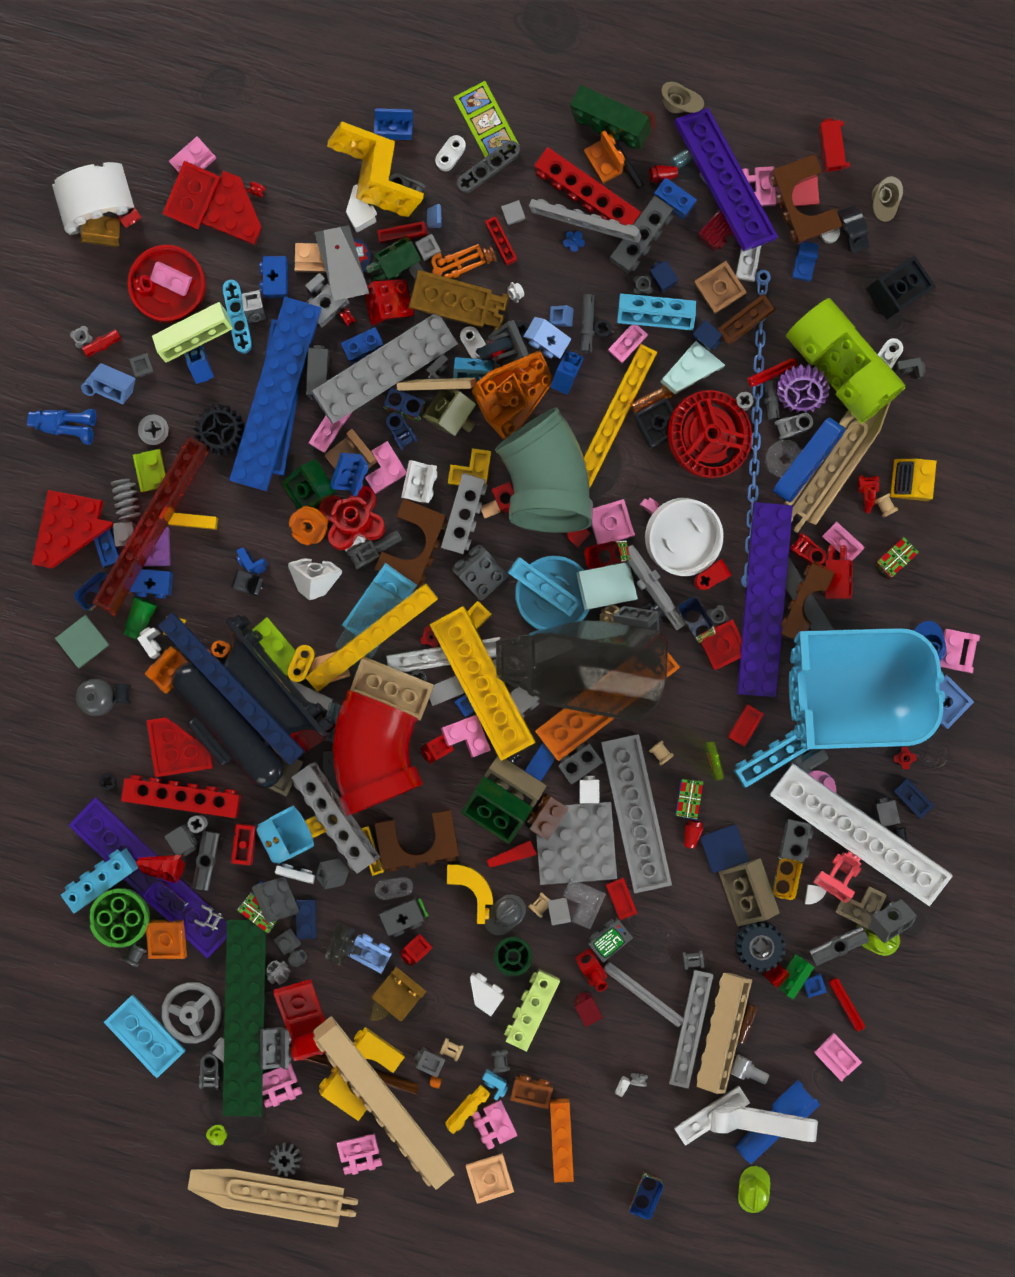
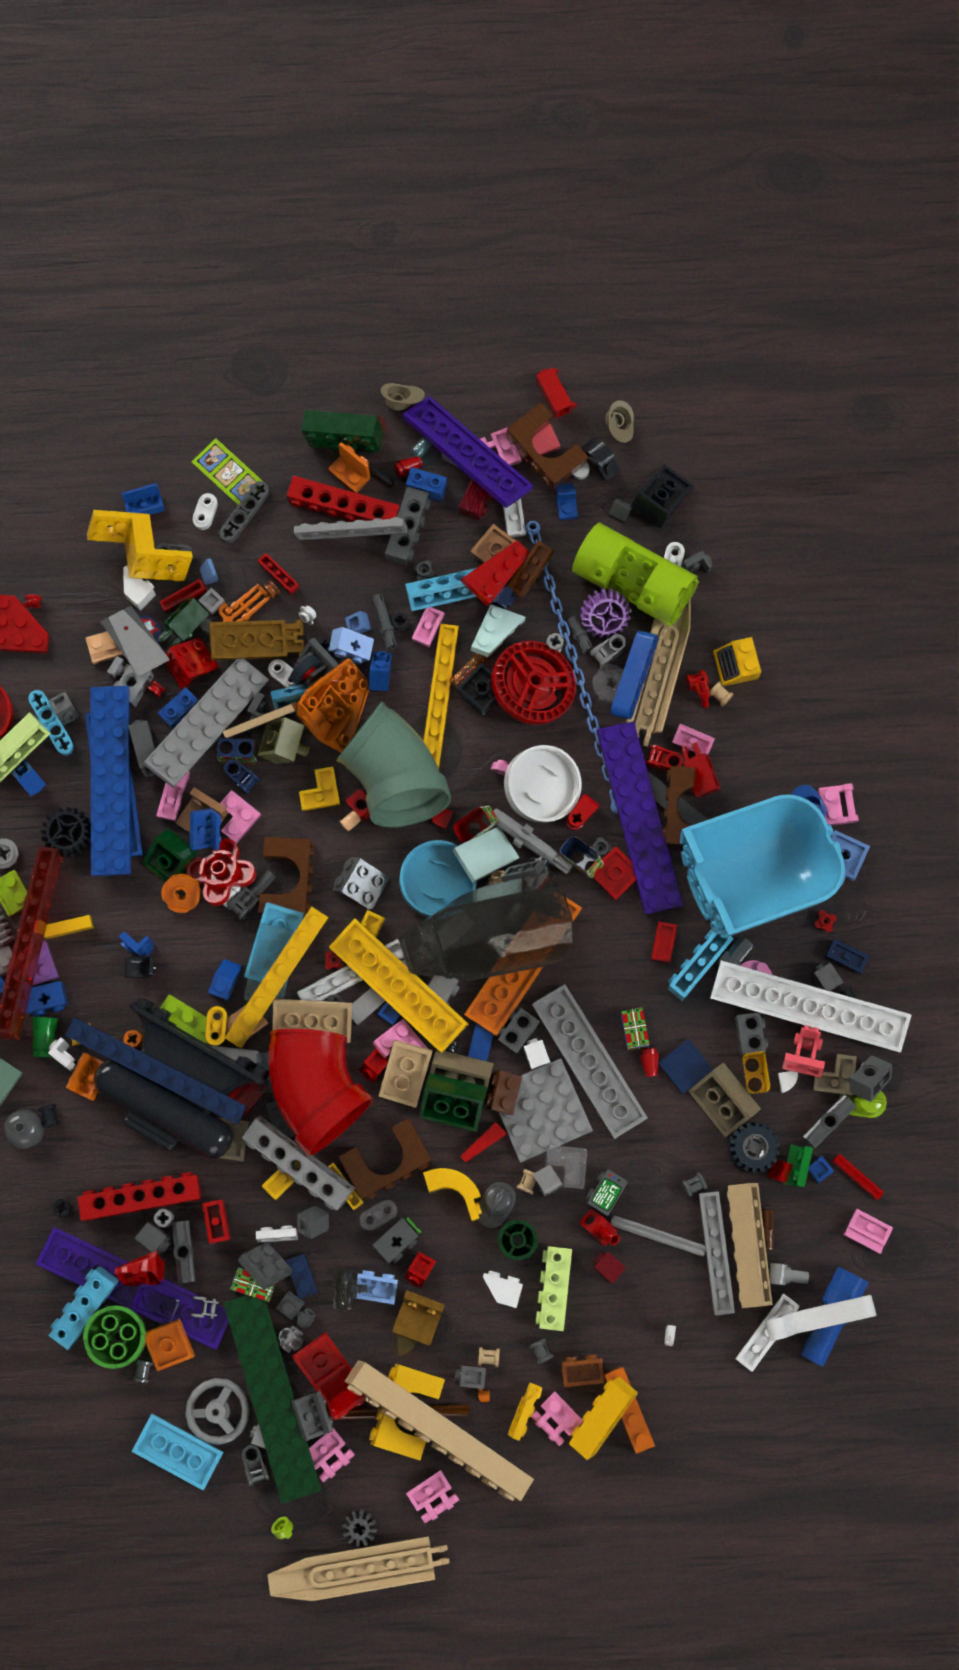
camera: 25 degrees left, 10 degrees down
red plate [147,717,213,777] -> none
medium azure piece [256,805,314,864] -> none
blue brick [260,256,288,298] -> none
white slope [288,558,342,600] -> none
white bracket [401,460,437,503] -> none
light grey brick [441,473,488,554] -> none
light nougat plate [466,1153,514,1204] -> none
medium azure bracket [482,1069,508,1100] -> none
light grey tile [501,200,525,226] -> none
medium azure plate [508,557,581,617] -> none
blue plant [563,231,585,252] -> none
bright pink plate [592,499,635,545] -> none
red tile [605,877,638,920] -> none
light grey bush [630,1073,648,1087] -> none
blue piece [630,1172,663,1219] -> none
dark blue brick [649,260,679,294] -> none
tan bush [649,740,674,766] -> none
clear neon green tile [703,741,724,781] -> none
lime piece [738,1166,770,1213] -> none
red axle [747,358,798,387] -> none
piece [875,537,919,580] -> none
none -> blue slope [208,959,242,1002]
none -> tan plate [378,1040,433,1108]
none -> red wing [460,540,530,606]
none -> yellow brick [569,1377,638,1460]
none -> dark grey slope [608,499,632,523]

